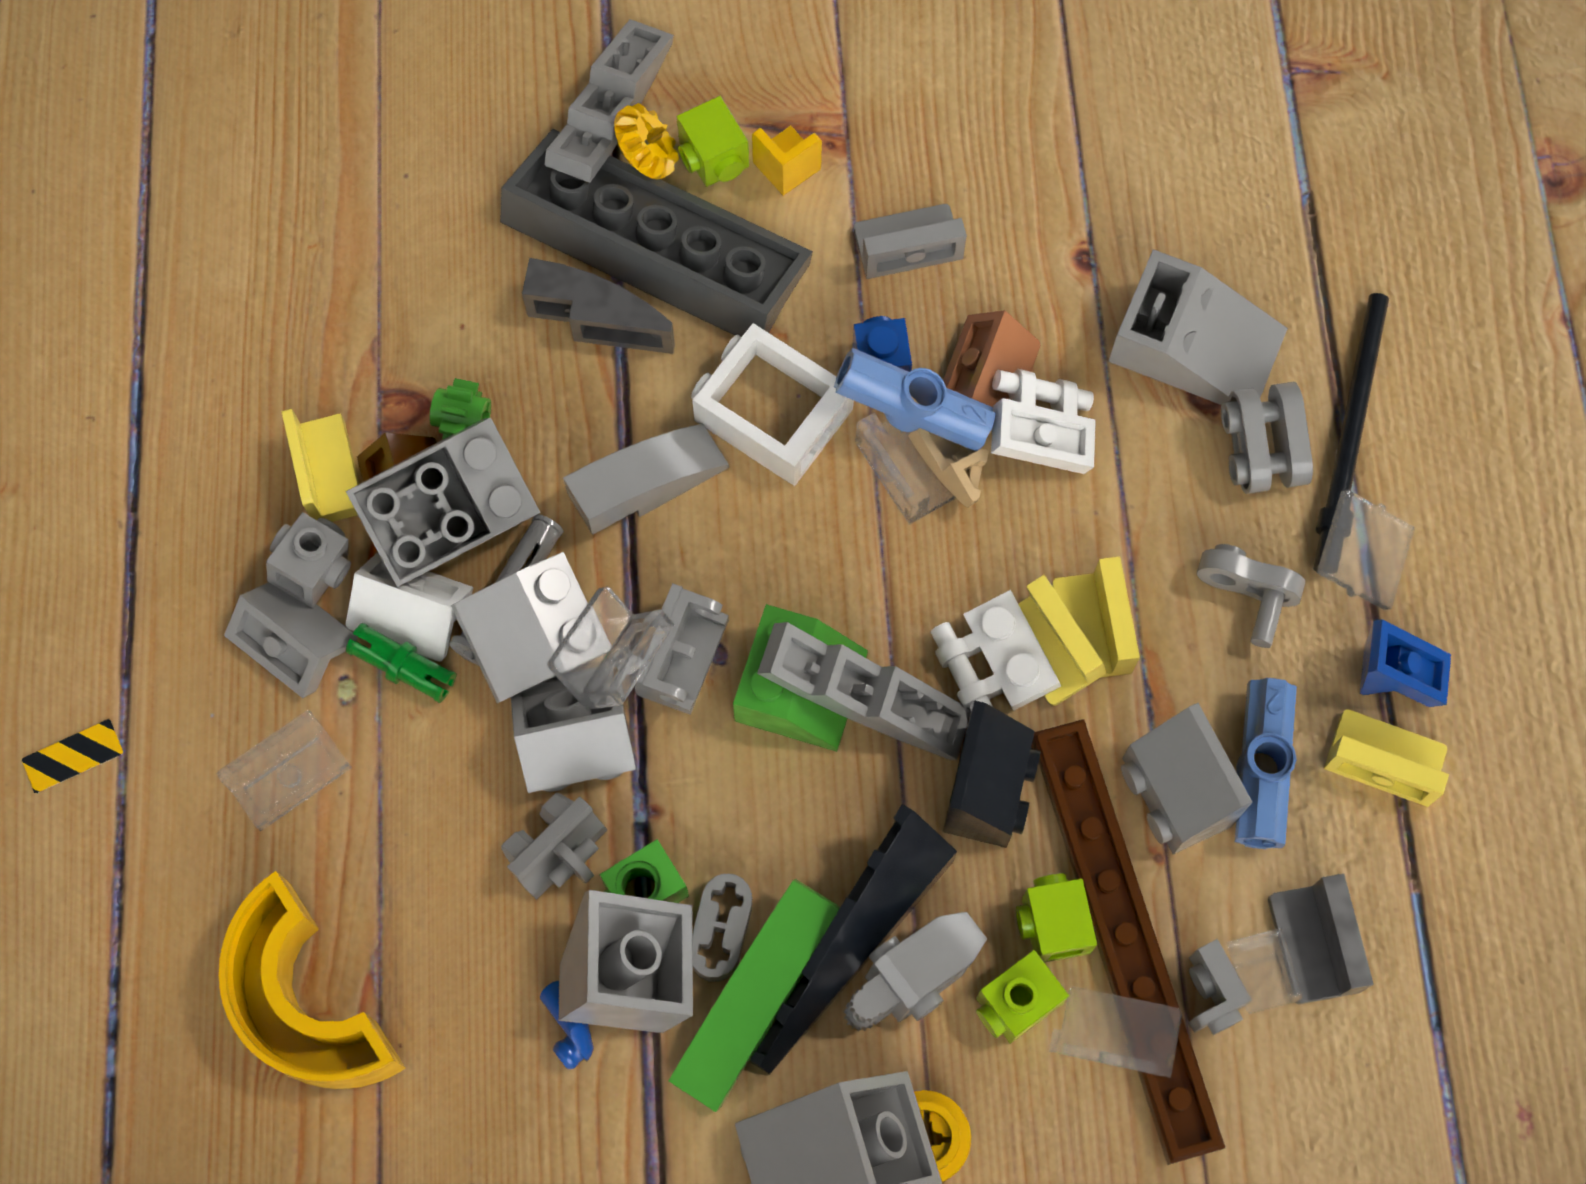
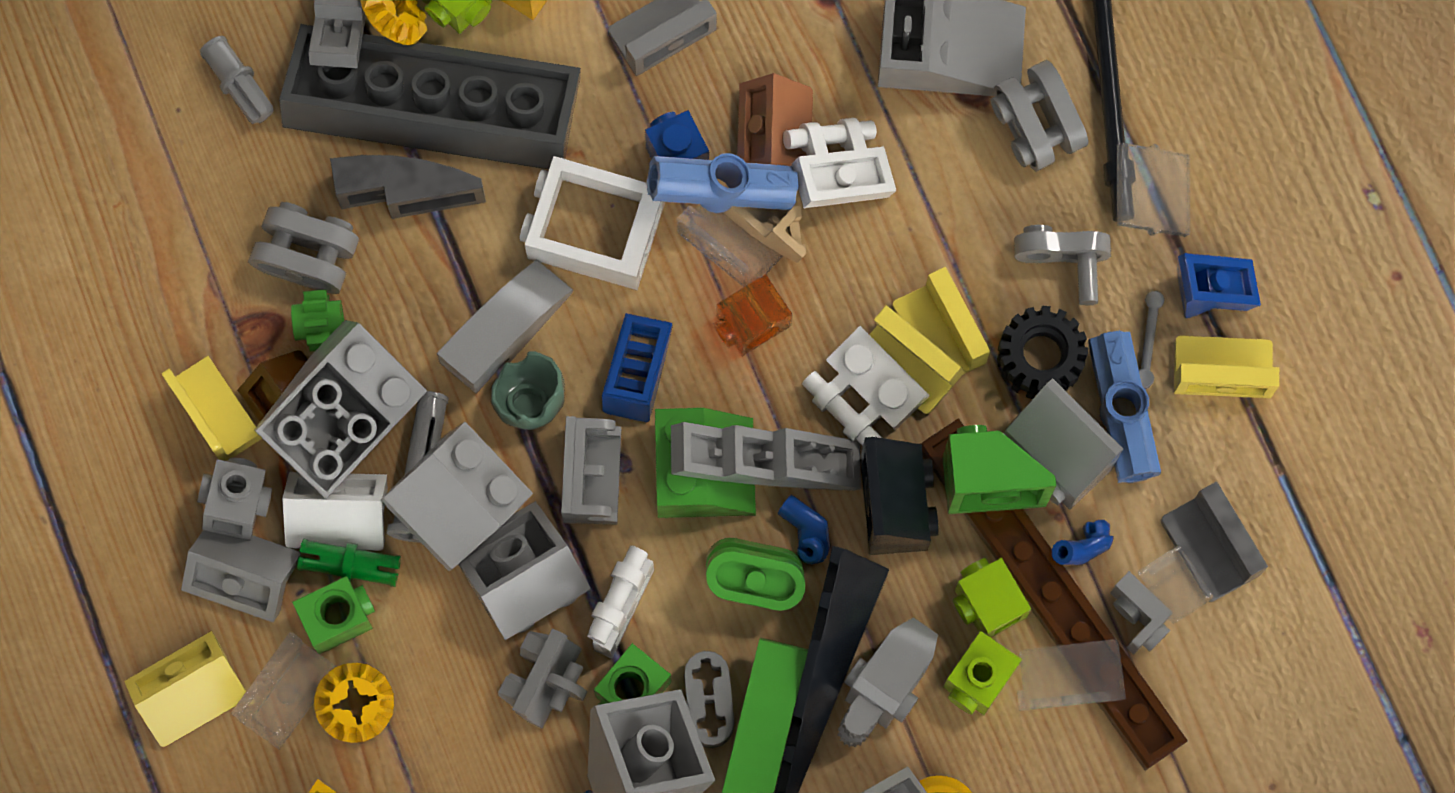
camera: 20 degrees left, 5 degrees up
sticker [22,719,123,793] -> none
clear panel [547,587,675,710] -> none
none -> light yellow panel [124,631,248,747]
none -> light grey axle [200,36,274,124]
none -> light grey brick [248,202,359,294]
none -> bright green brick [292,576,375,655]
none -> yellow gear [314,663,394,743]
none -> sand green hair [491,351,565,430]
none -> white plate [587,546,654,659]
none -> blue slope [602,313,673,422]
none -> bright green brick [706,538,805,611]
none -> clear orange brick [713,274,792,356]
none -> blue arm [778,494,830,565]
none -> bright green slope [942,425,1056,514]
none -> black tyre [997,306,1088,399]
none -> blue arm [1052,520,1114,565]
none -> light grey hinge [1139,291,1164,389]

